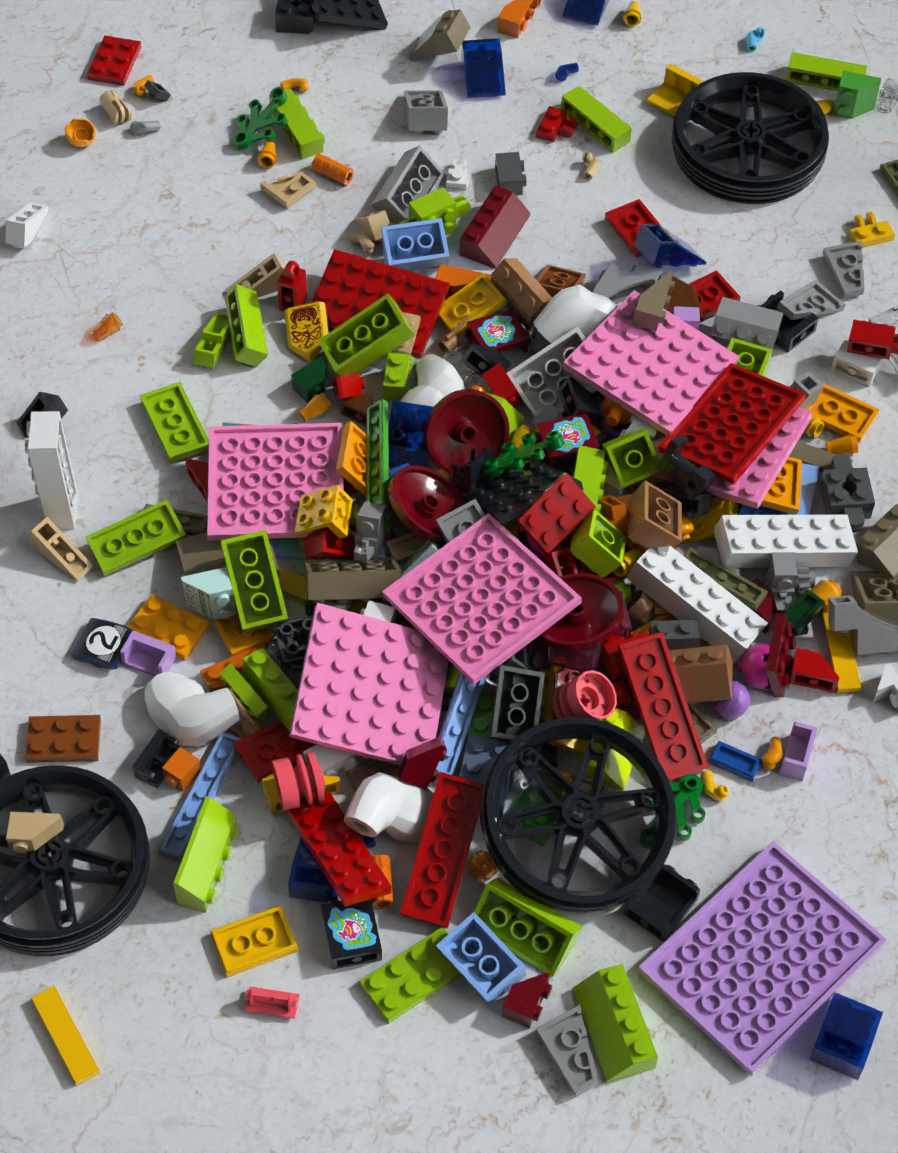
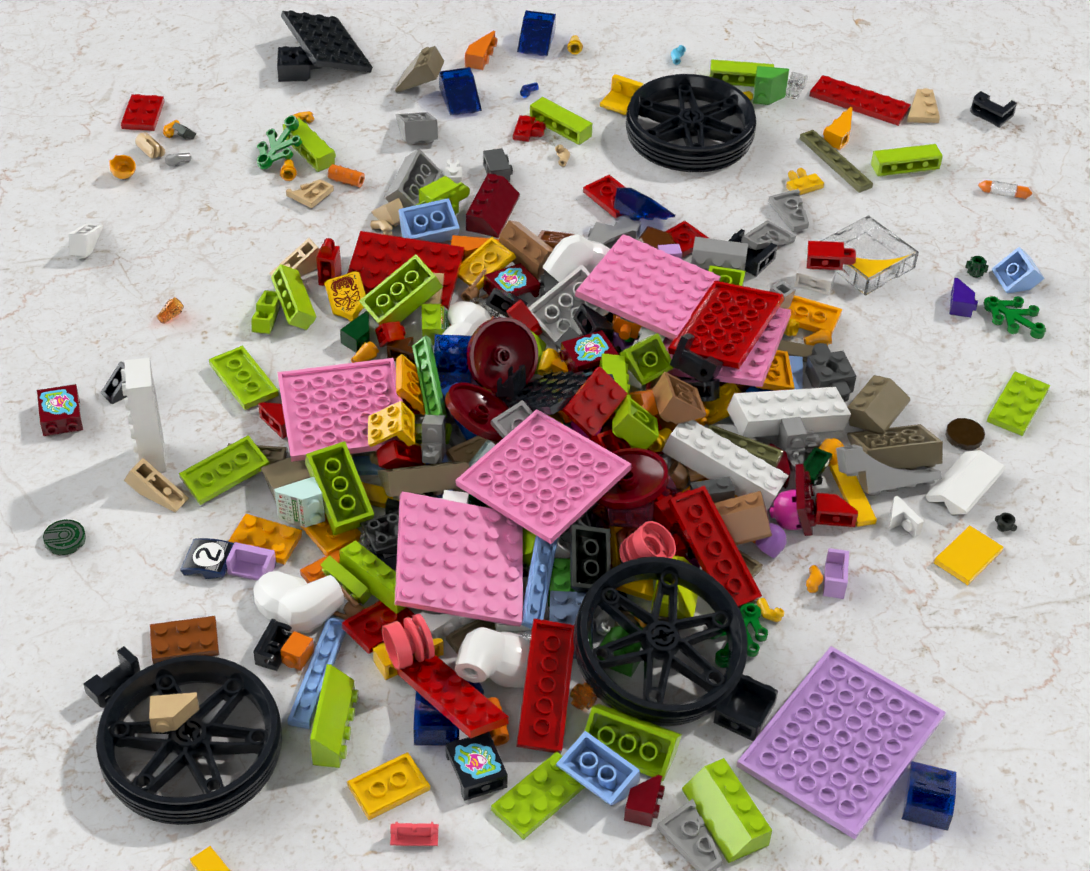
camera: 10 degrees left, 10 degrees down
dark red slope [397,737,447,790] -> none
green plant [482,431,565,478] -> none
dark tan slope [632,271,675,331] -> none
blue tile [708,741,762,782] -> none

